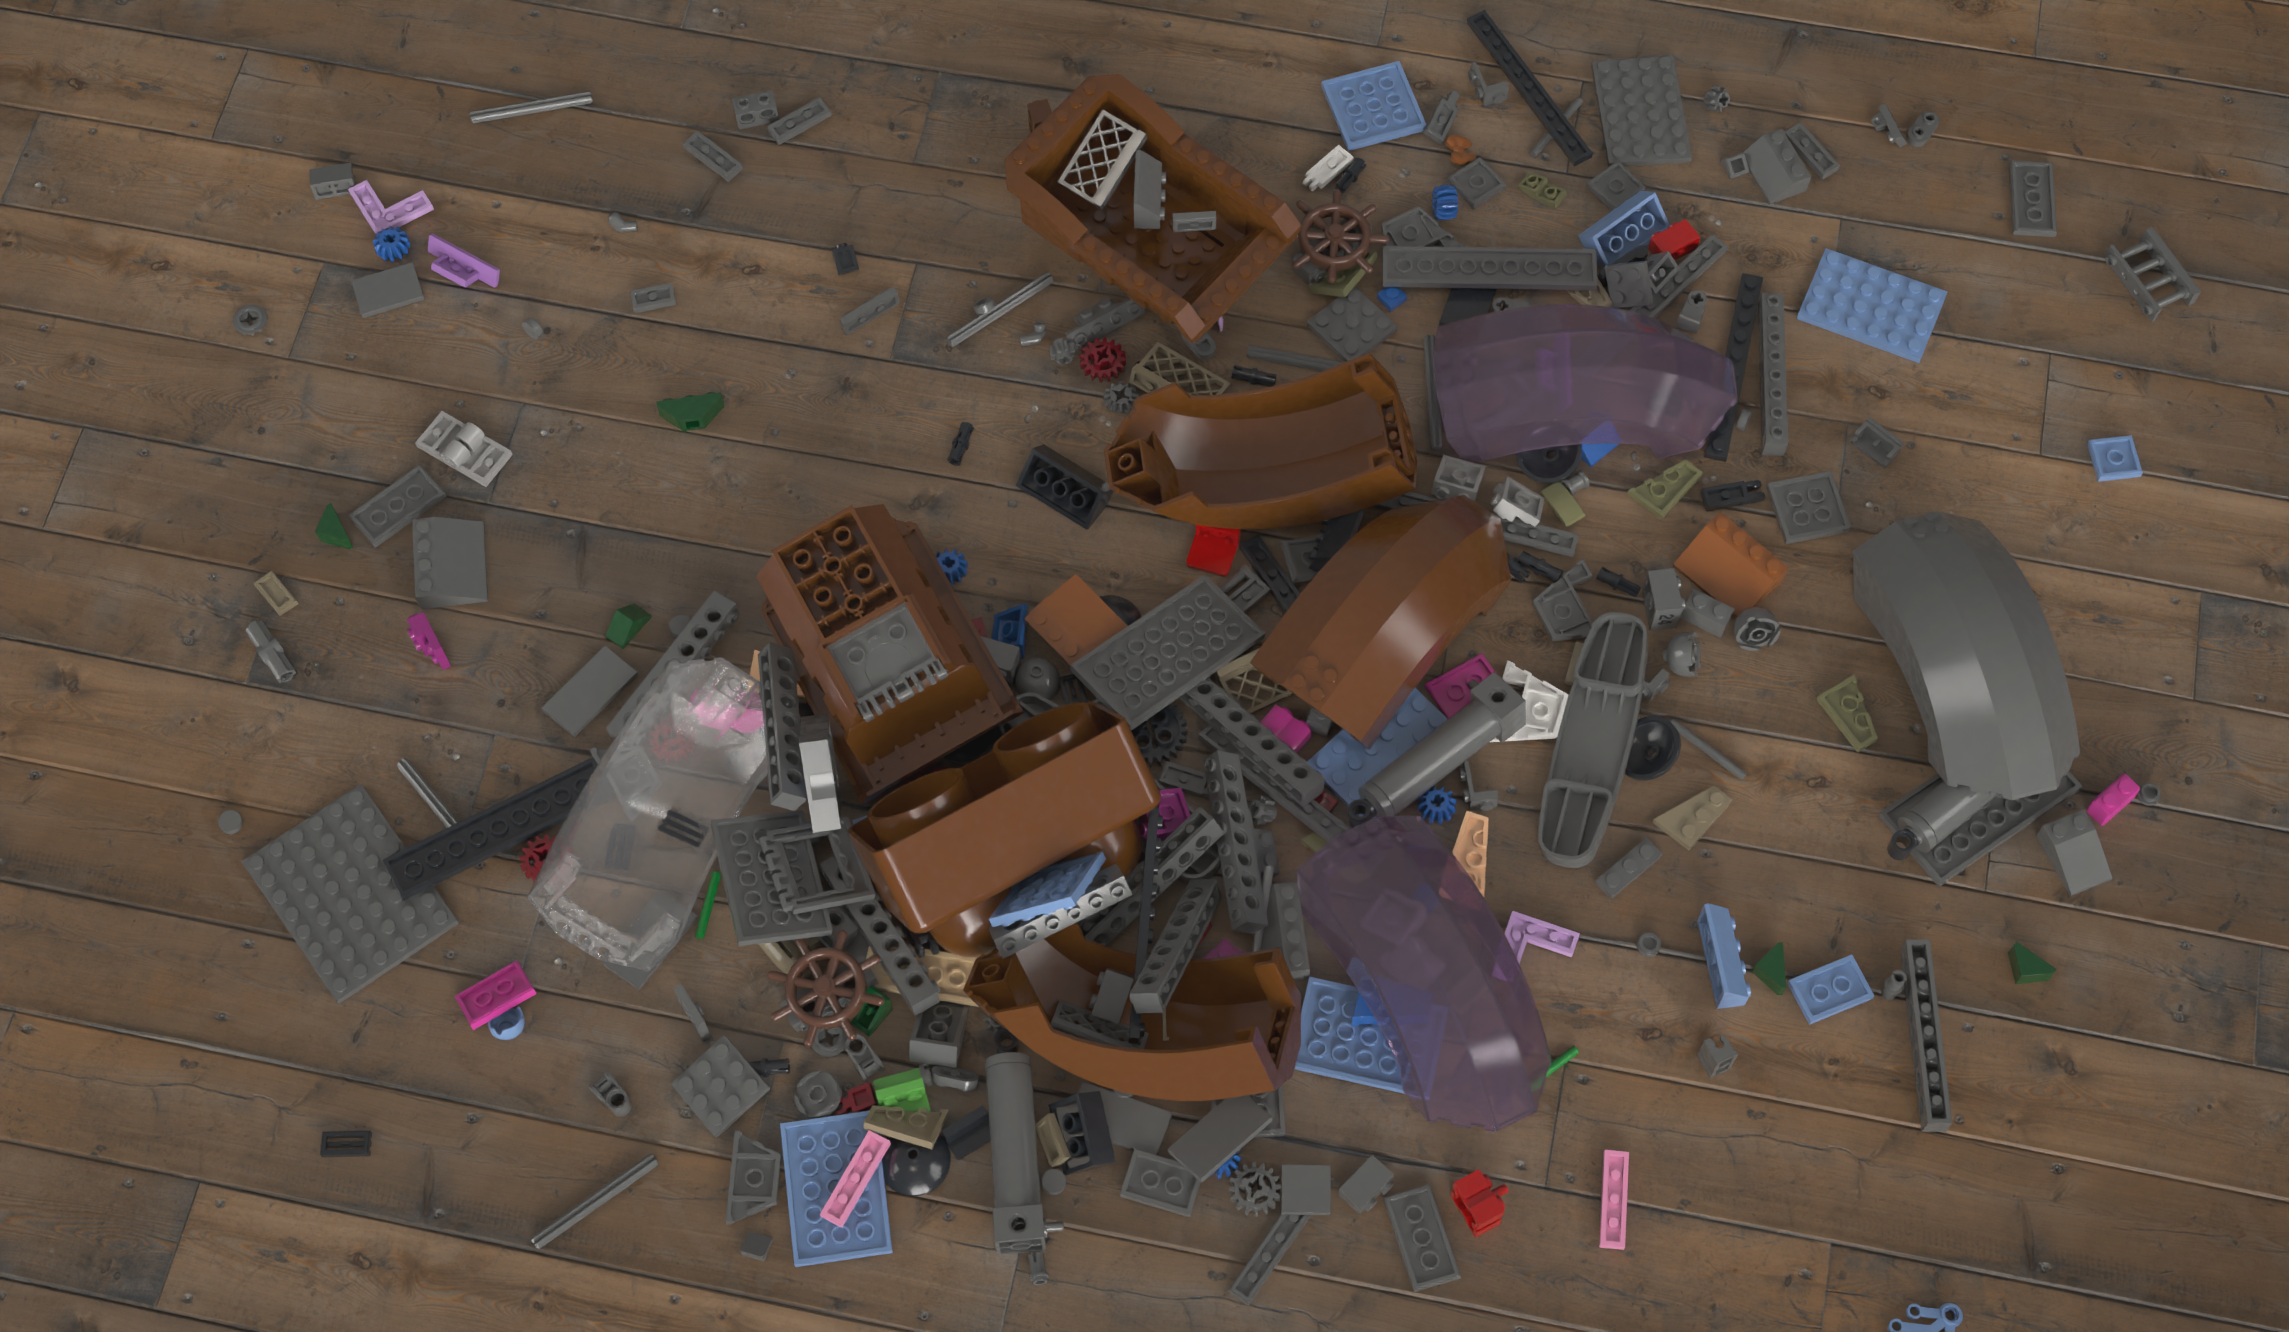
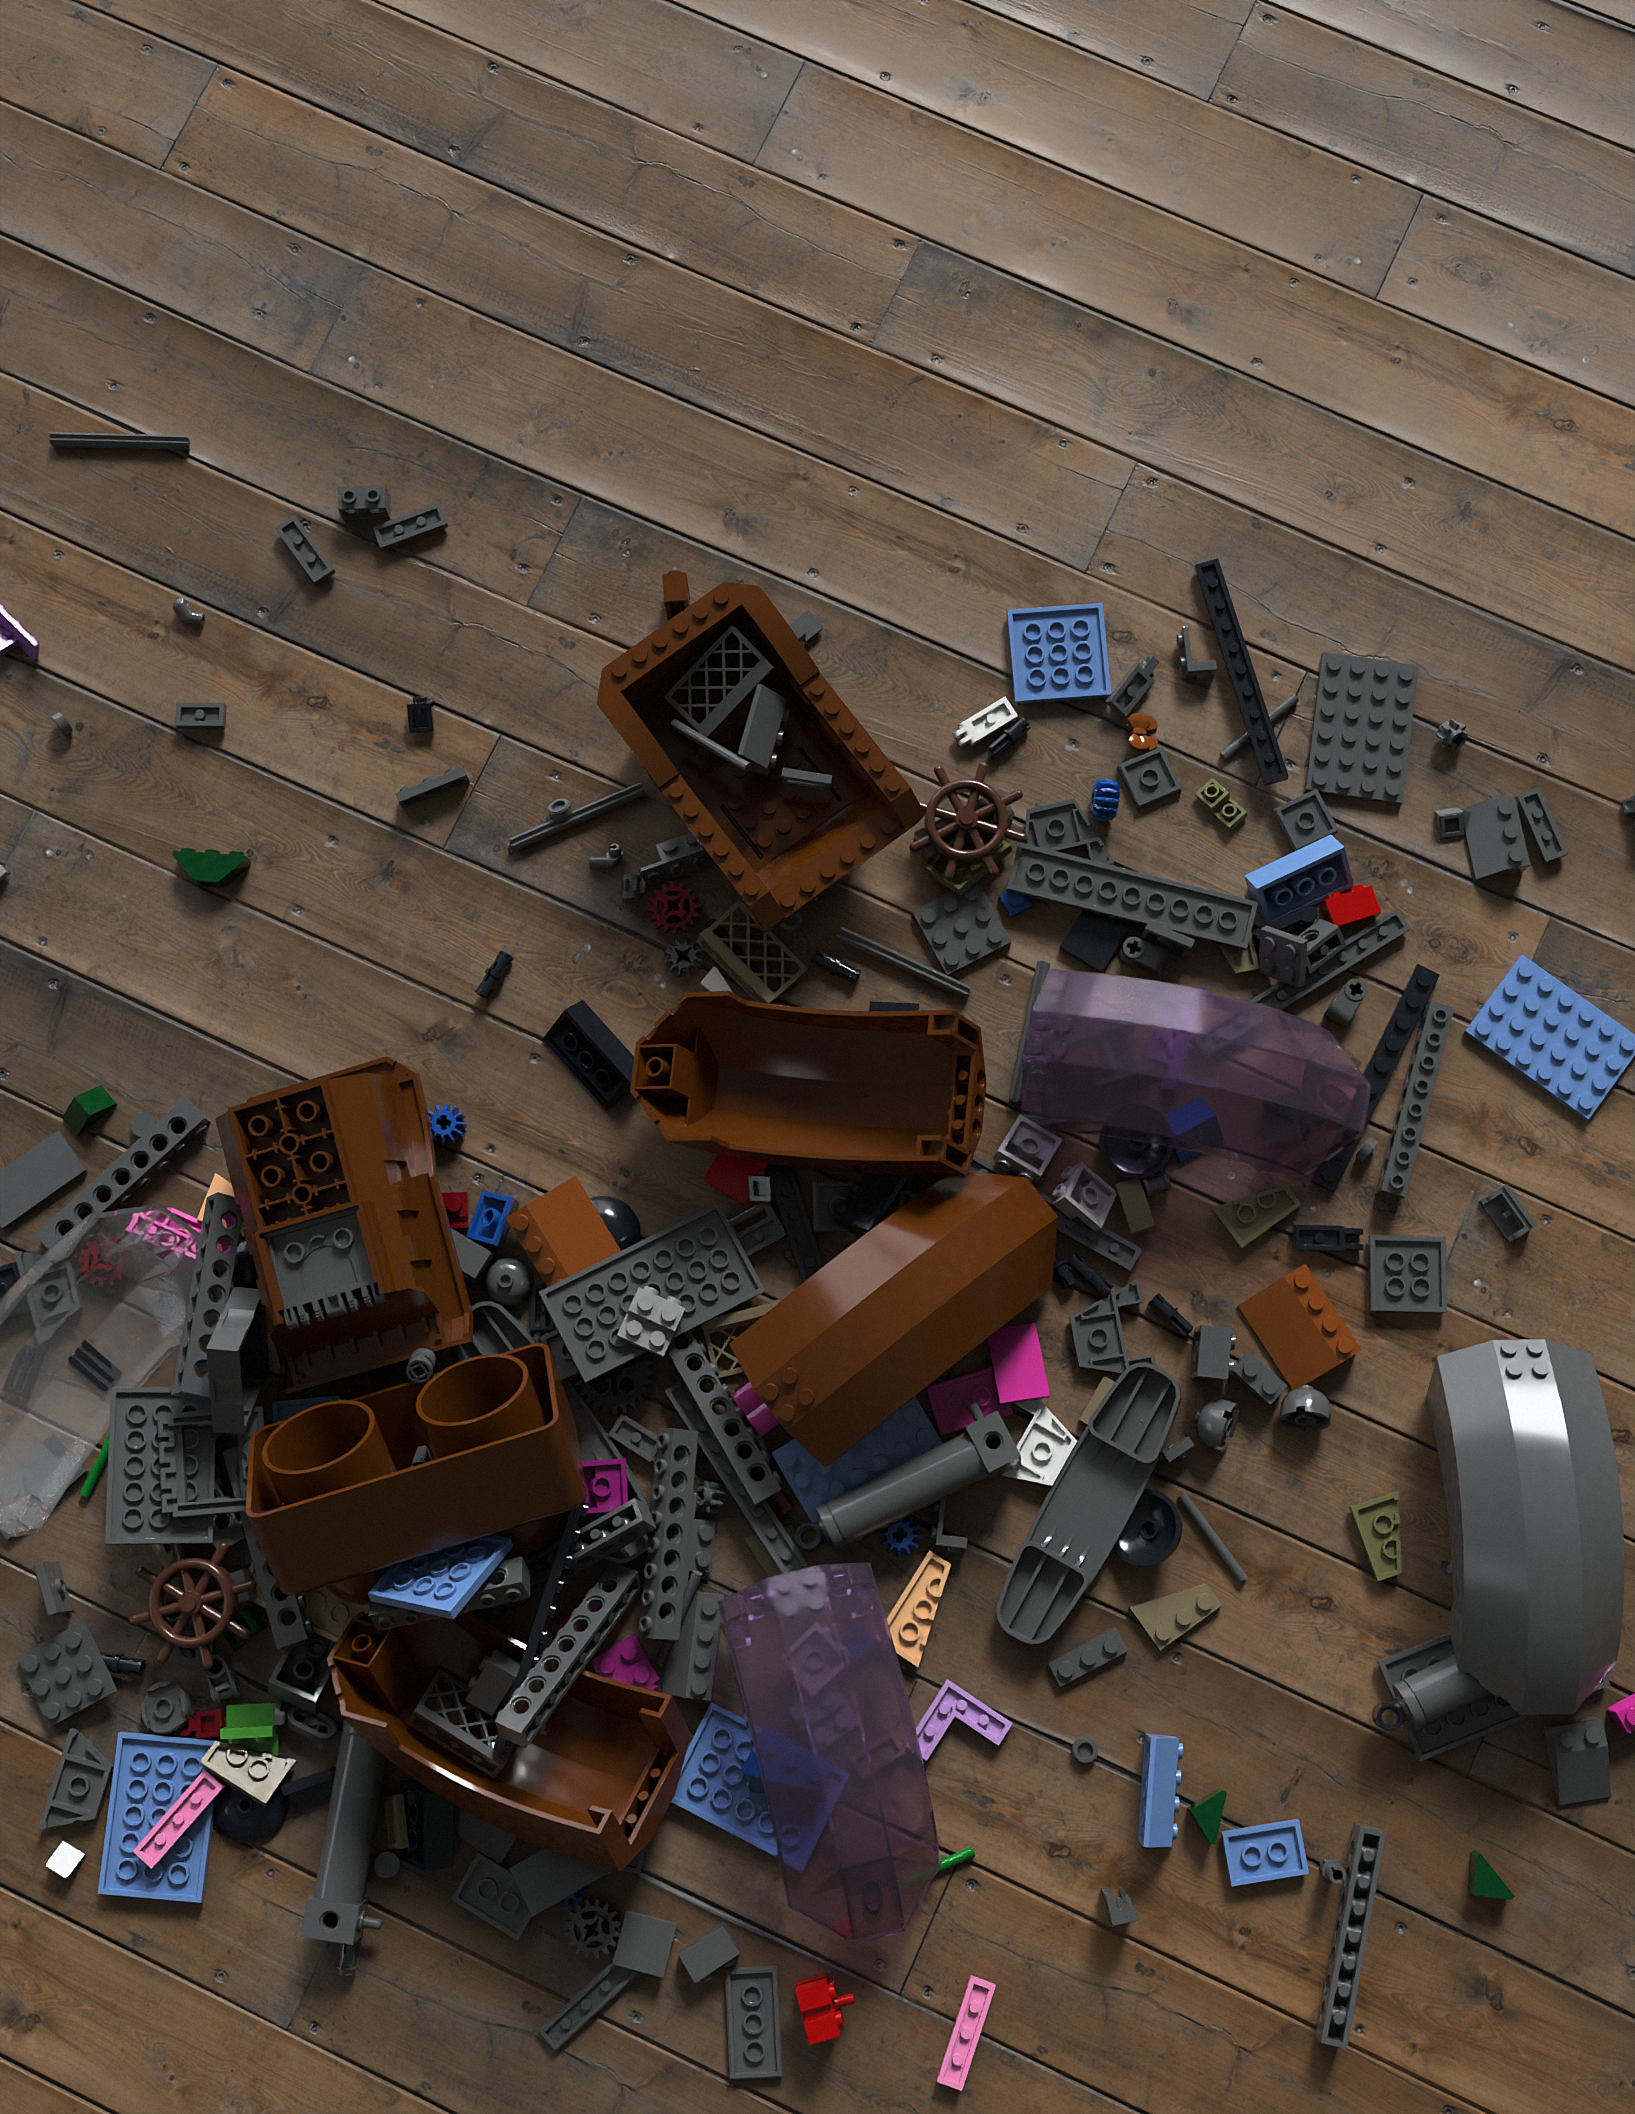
camera: 15 degrees right, 15 degrees up
none -> dark grey wheel [406,1348,436,1383]
none -> light grey plate [616,1286,685,1358]
none -> dark grey bar [670,719,751,772]
none -> dark grey plate [749,1174,776,1201]
none -> dark pink tile [987,1323,1050,1405]
none -> dark grey plate [1140,921,1195,959]

